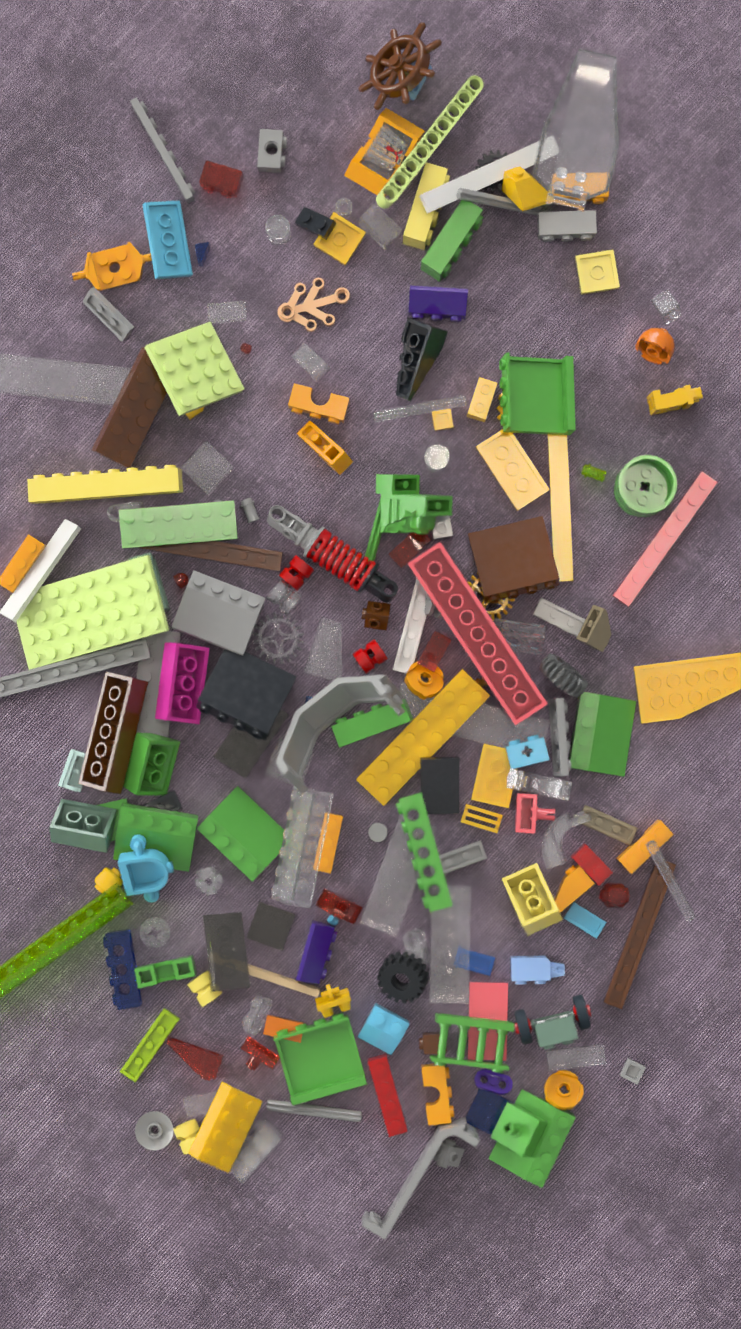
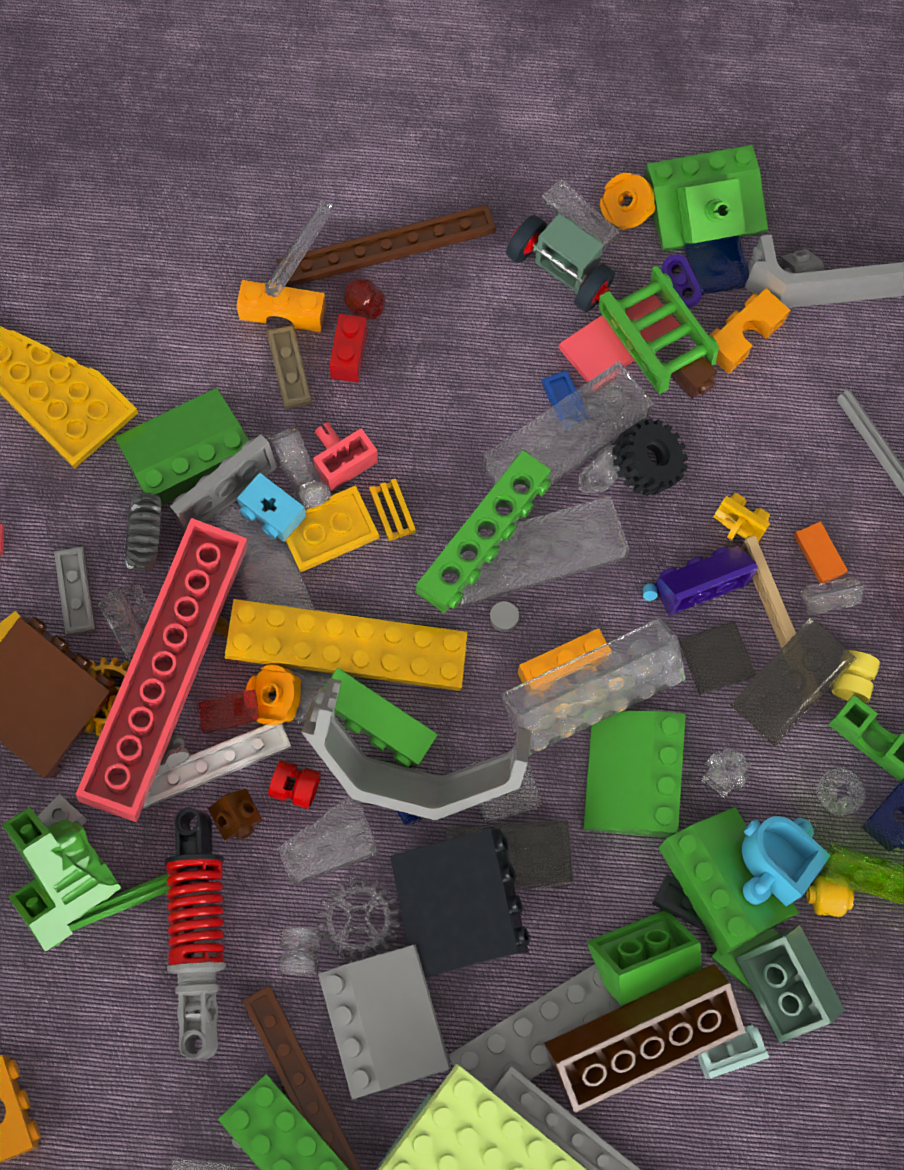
camera: 140 degrees left, 15 degrees down
dark pink brick [155,642,209,724] -> none
clear red hinge [173,573,189,589] -> none
light grey pin [240,498,260,523] -> none
clear red tile [240,1036,280,1071] -> none
bright green panel [273,1013,367,1106] -> none
red wheel [279,555,315,591] -> none
light orange slope [297,420,353,475] -> none
clear red slope [316,888,363,924] -> none
medium azure slope [357,1003,410,1055] -> none
red brick [368,1054,408,1137] -> none
clear red slope [388,532,431,568] -> none
black tile [420,756,460,814] -> none
light grey tile [429,840,487,875] -> none
light yellow brick [502,863,563,936] -> none
light blue hinge [510,955,565,985] -> none
clear arch [542,811,592,870] -> none
light orange slope [554,865,595,913] -> none
medium azure tile [564,902,607,939] -> none
dark tan slope [576,605,611,652] -> none
light grey plate [620,1058,646,1085] -> none

